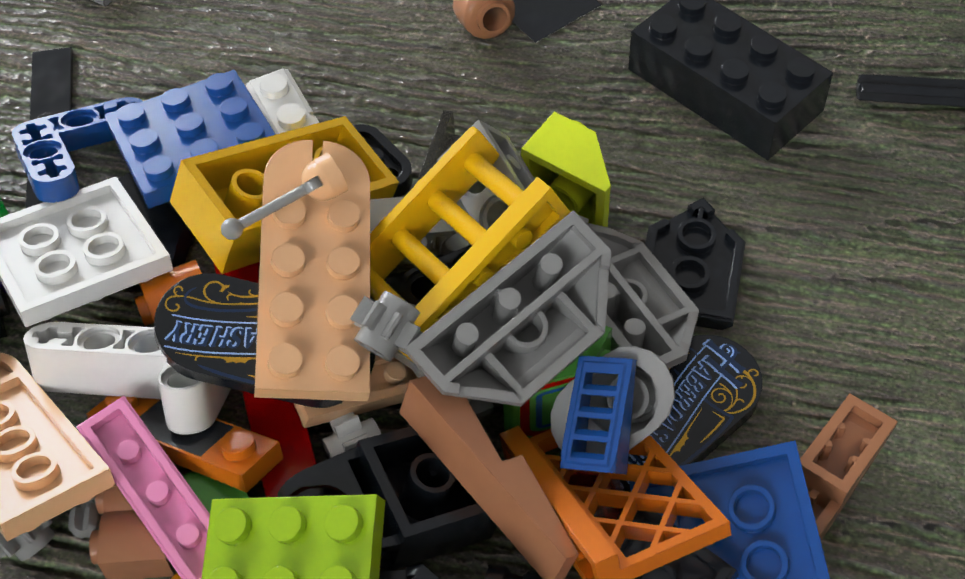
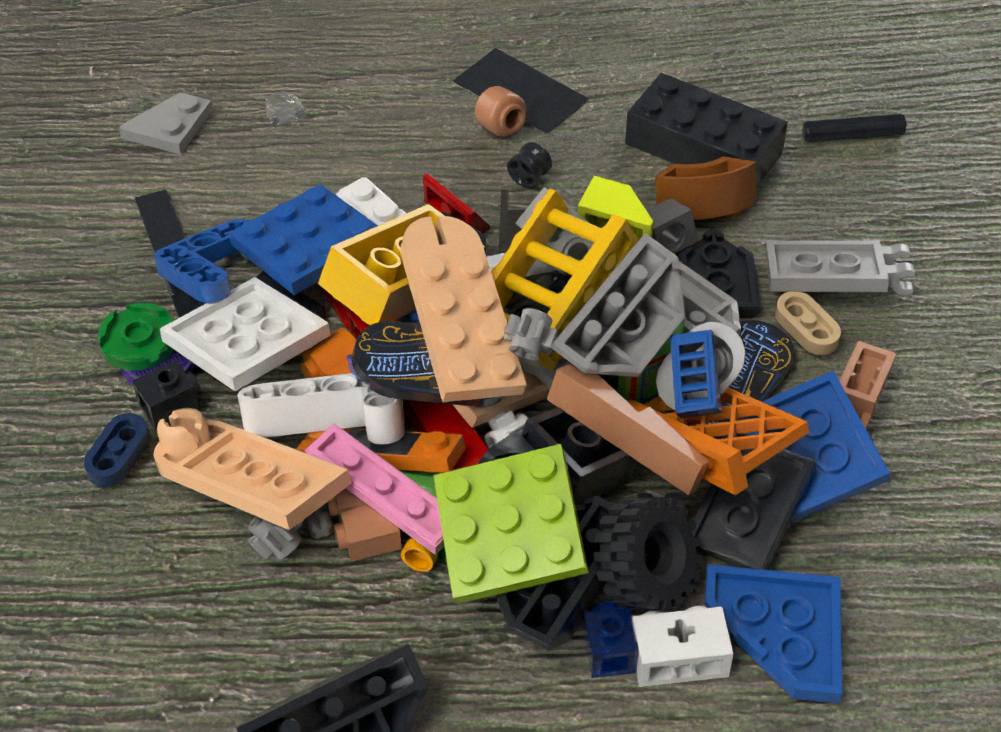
camera: 15 degrees left, 5 degrees down
hinge [221,153,348,240] -> none
none -> red slope [423,173,490,234]
none -> black wheel [507,142,552,188]
none -> dark grey brick [646,198,698,254]
none -> dark orange brick [655,156,756,220]
none -> light grey tile [766,240,915,296]
none -> tan plate [775,292,841,355]

